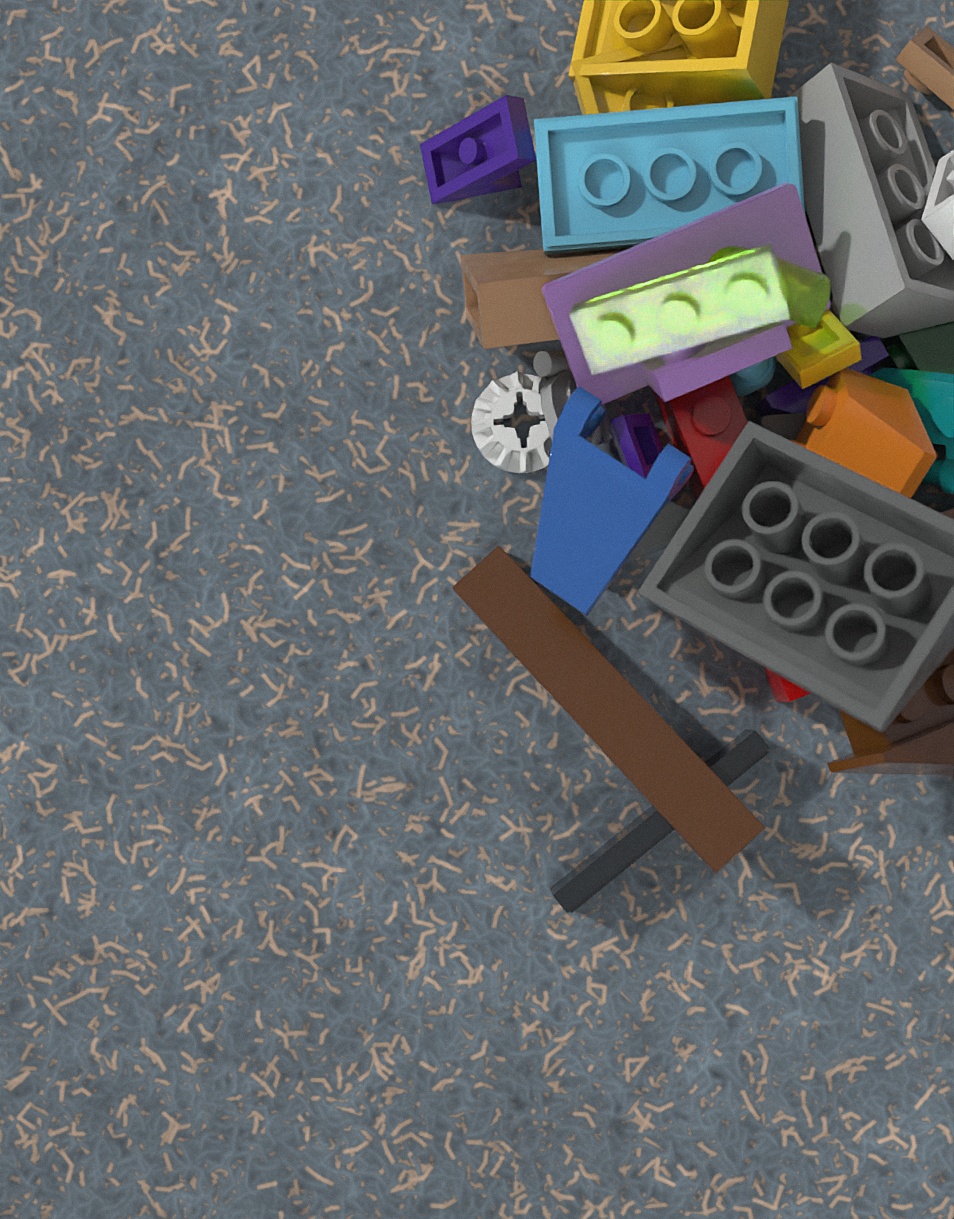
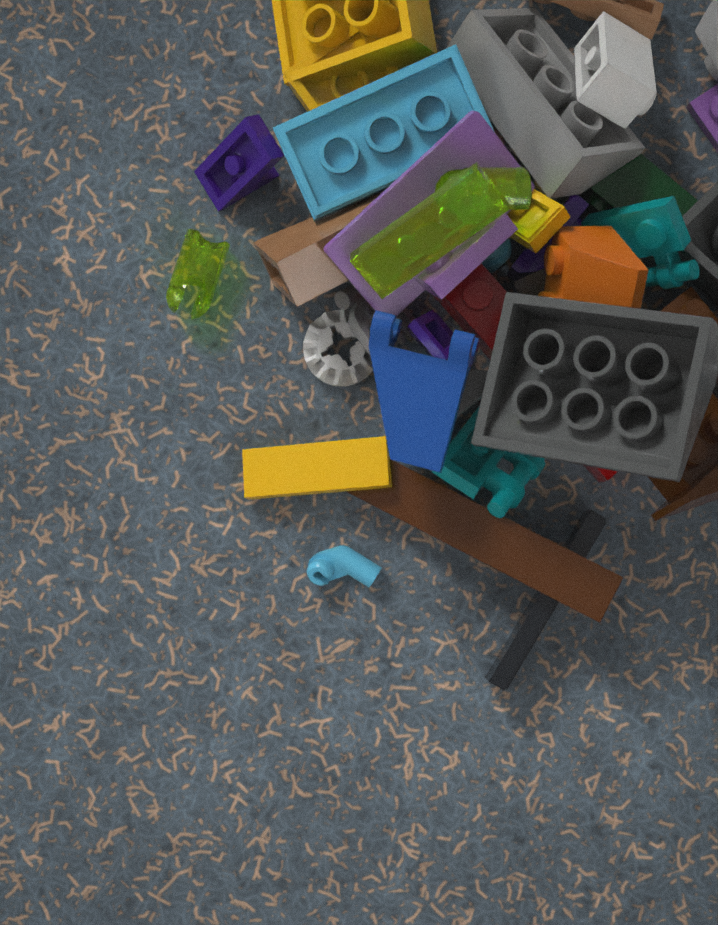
camera: 20 degrees left, 0 degrees up
none -> clear neon green piece [166,229,230,320]
none -> yellow tile [242,436,392,500]
none -> medium azure arm [307,545,382,588]
none -> teal plate [432,405,546,518]

